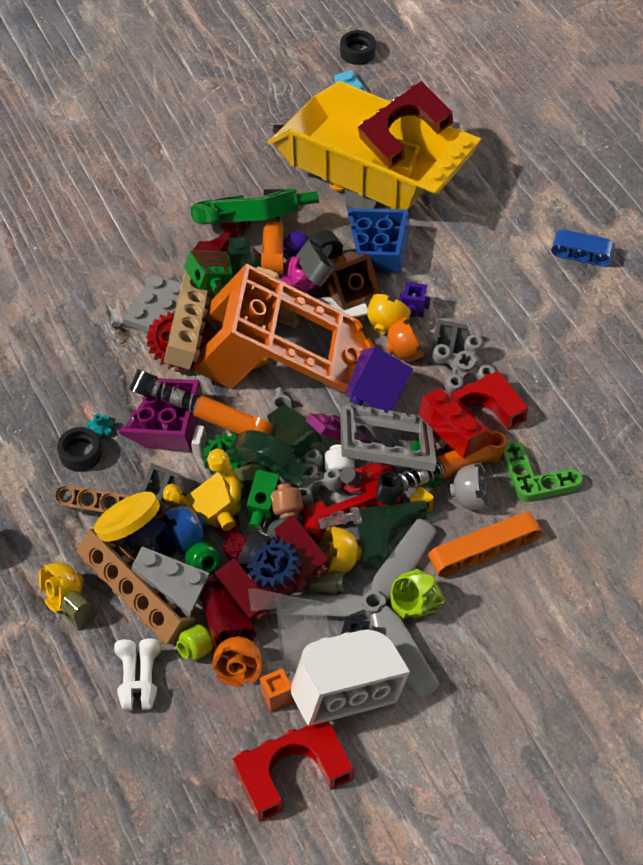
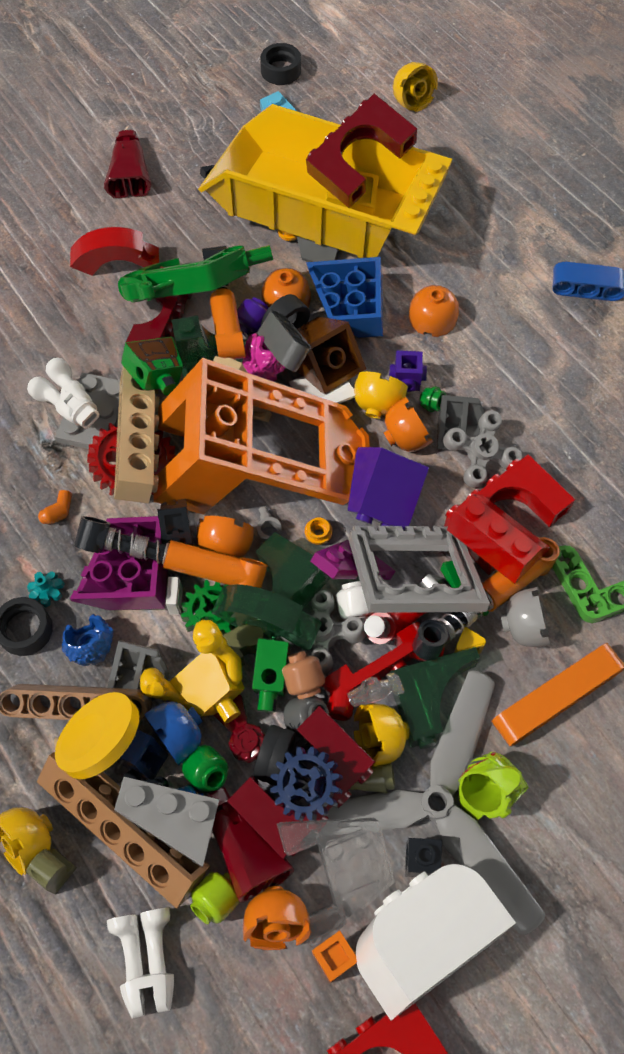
camera: 10 degrees left, 10 degrees up
none -> white piece [27,358,99,429]
none -> orange arm [38,490,72,524]
none -> blue hair [62,614,114,666]
none -> red arch [70,227,159,276]
none -> dark red piece [104,130,151,199]
none -> black hinge [157,499,193,546]
none -> orange cylinder [196,516,255,558]
none -> orange cylinder [261,268,311,308]
none -> light orange plate [305,517,332,545]
none -> yellow cylinder [393,62,438,112]
none -> orange cylinder [409,285,459,337]
none -> green plate [420,386,446,412]

